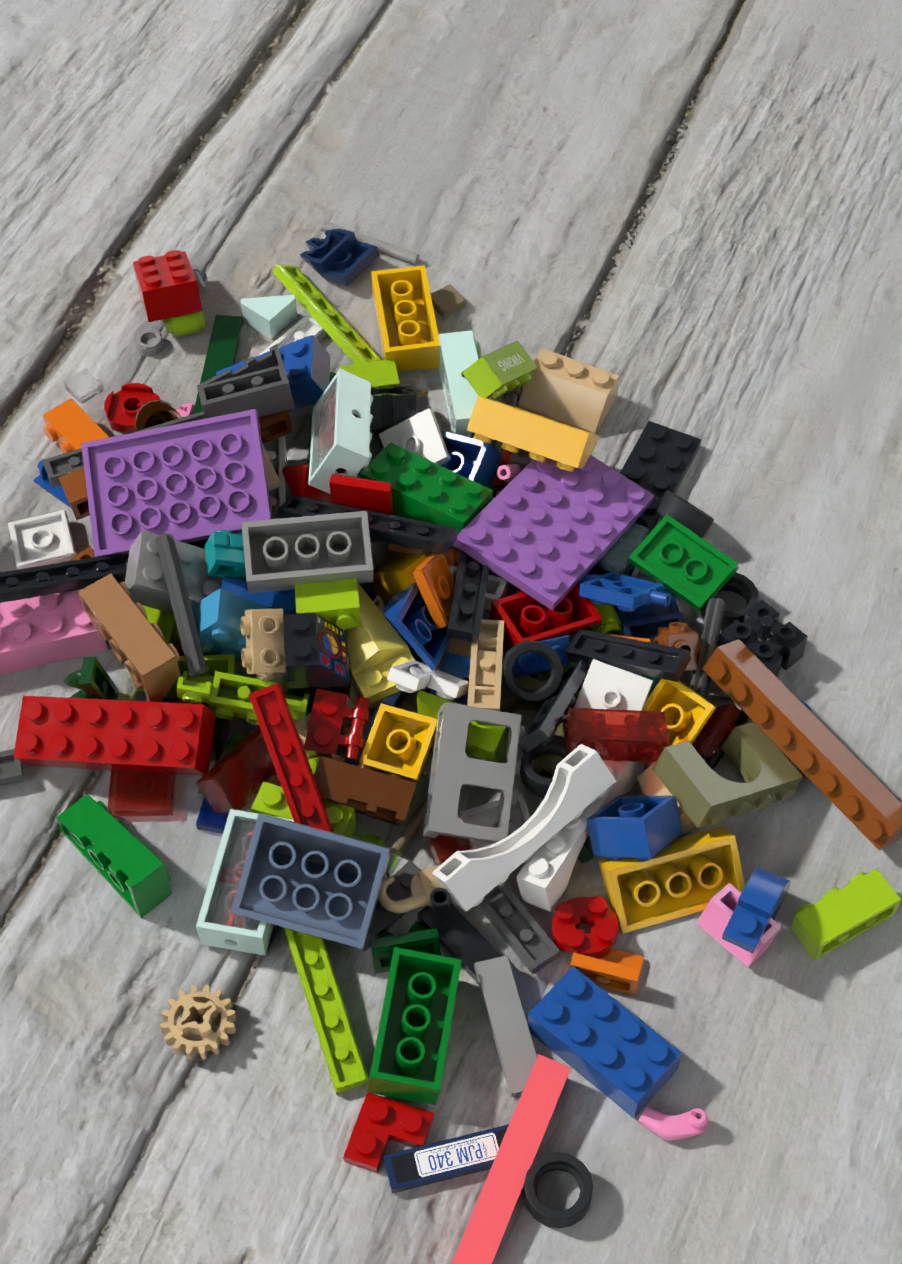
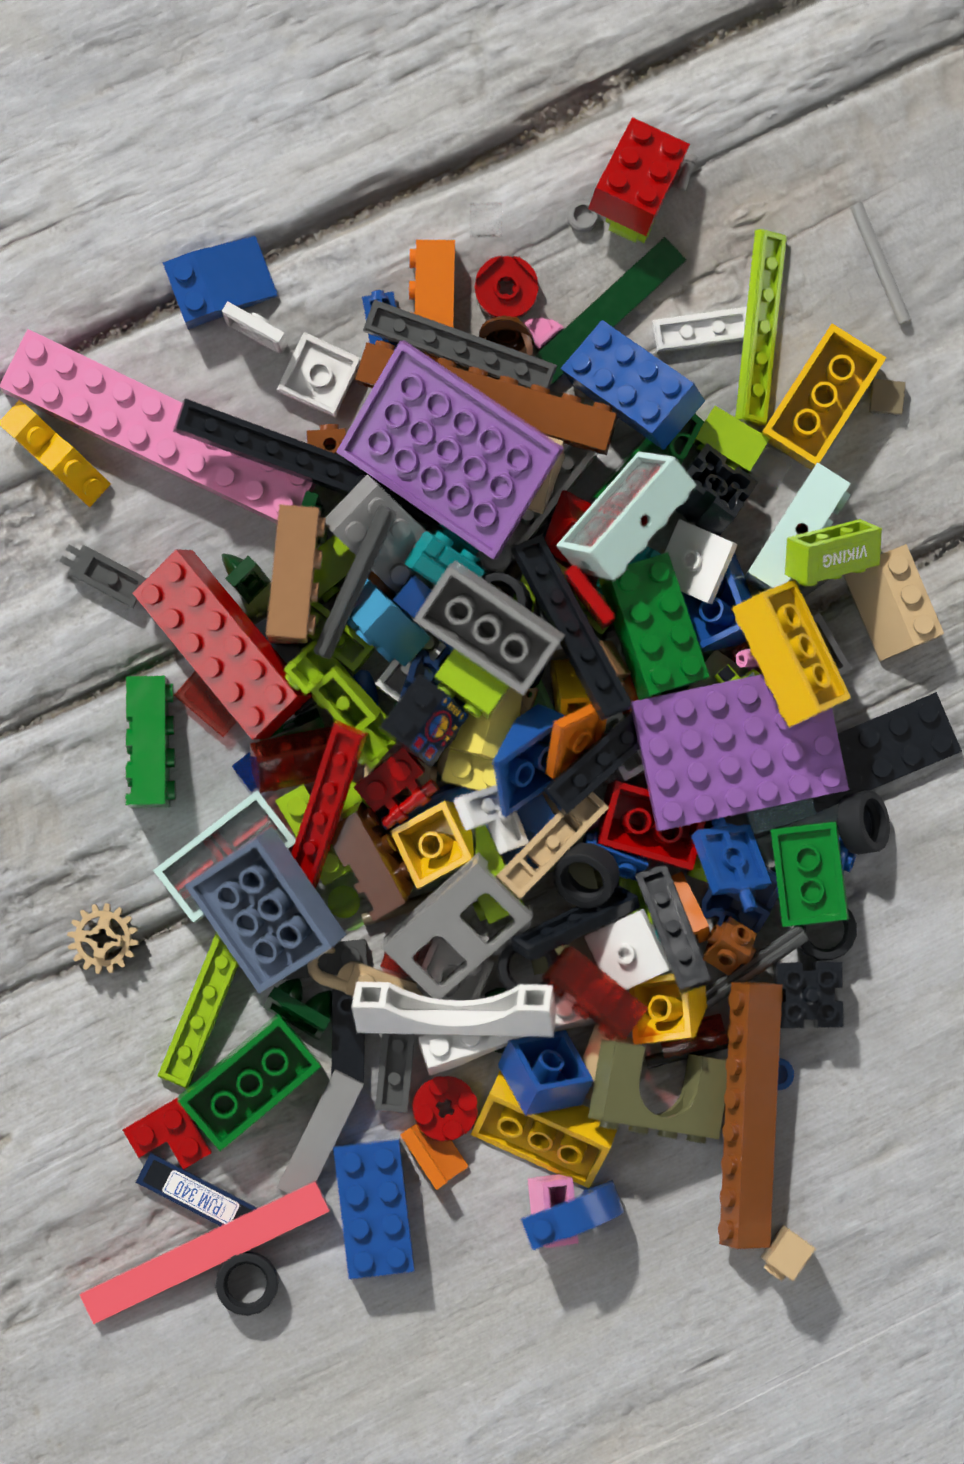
camera: 35 degrees right, 30 degrees up
dark grey wedge [197,344,295,418] -> none
tan brick [240,609,285,680] -> none
light aqua slope [241,295,297,339] -> none
dark blue plate [300,228,380,286] -> none
bright pink arm [638,1106,709,1141] -> none
lime brick [791,868,901,961] -> none

